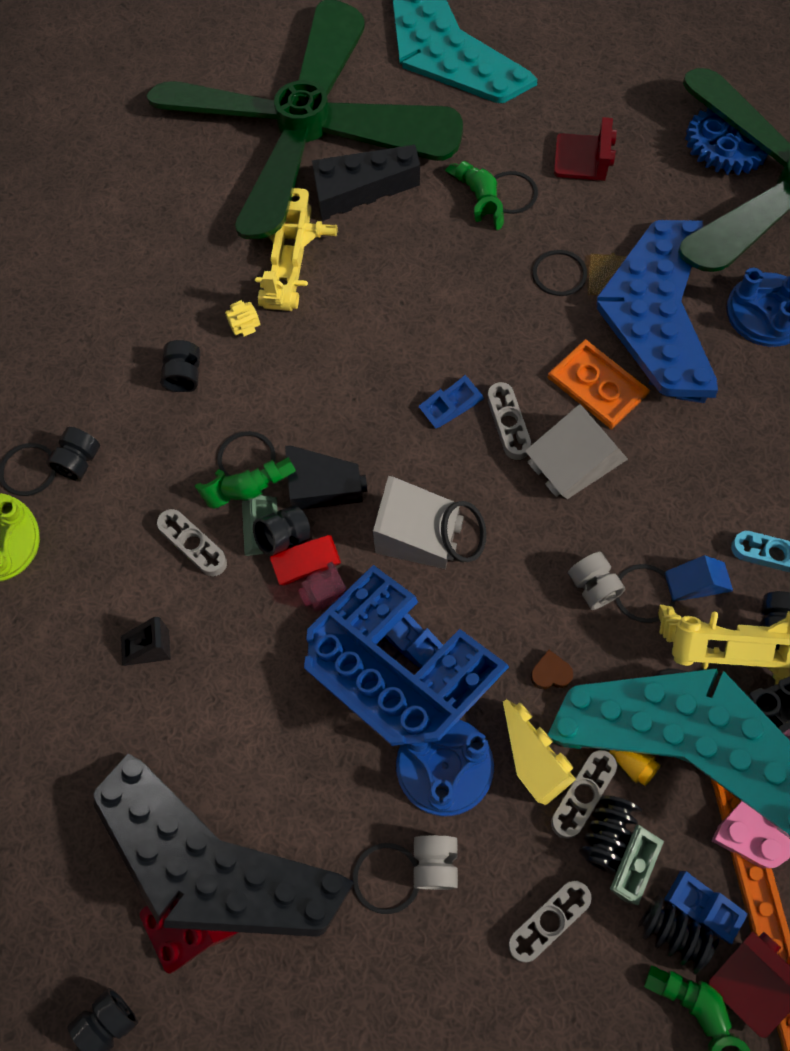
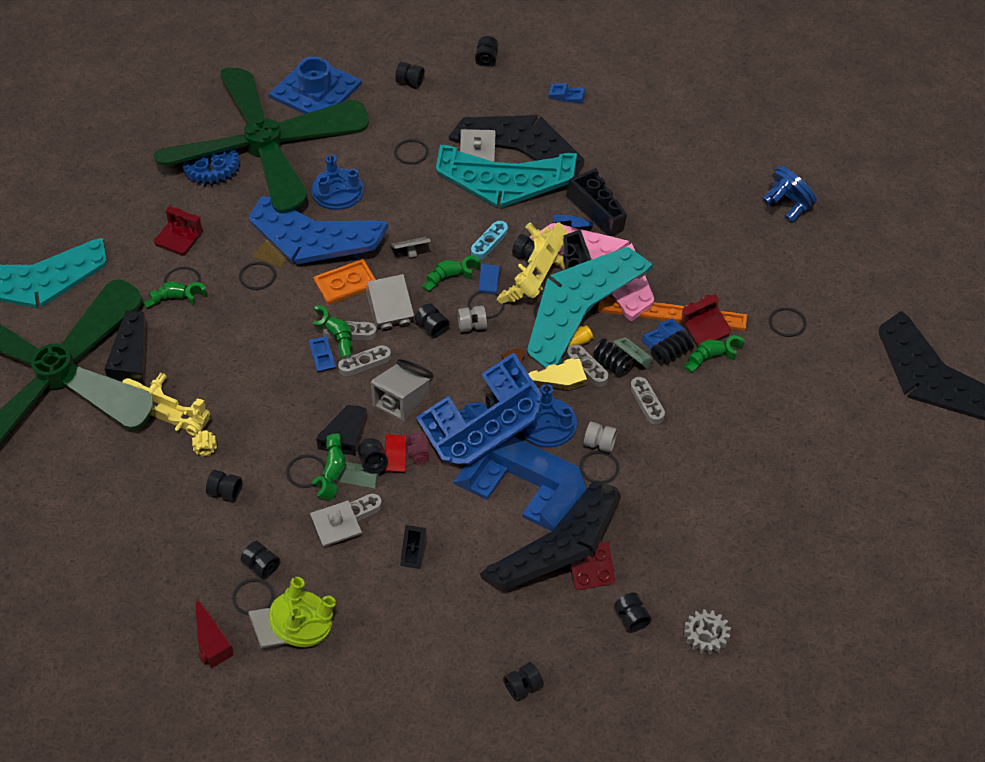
camera: 75 degrees left, 15 degrees down
none -> light grey piece [310,501,362,547]
none -> green piece [313,305,353,360]
none -> light grey beam [338,345,391,376]
none -> light grey piece [390,237,430,257]
none -> black wheel [415,303,450,338]
none -> green piece [421,256,481,292]
none -> blue slope [453,436,587,531]

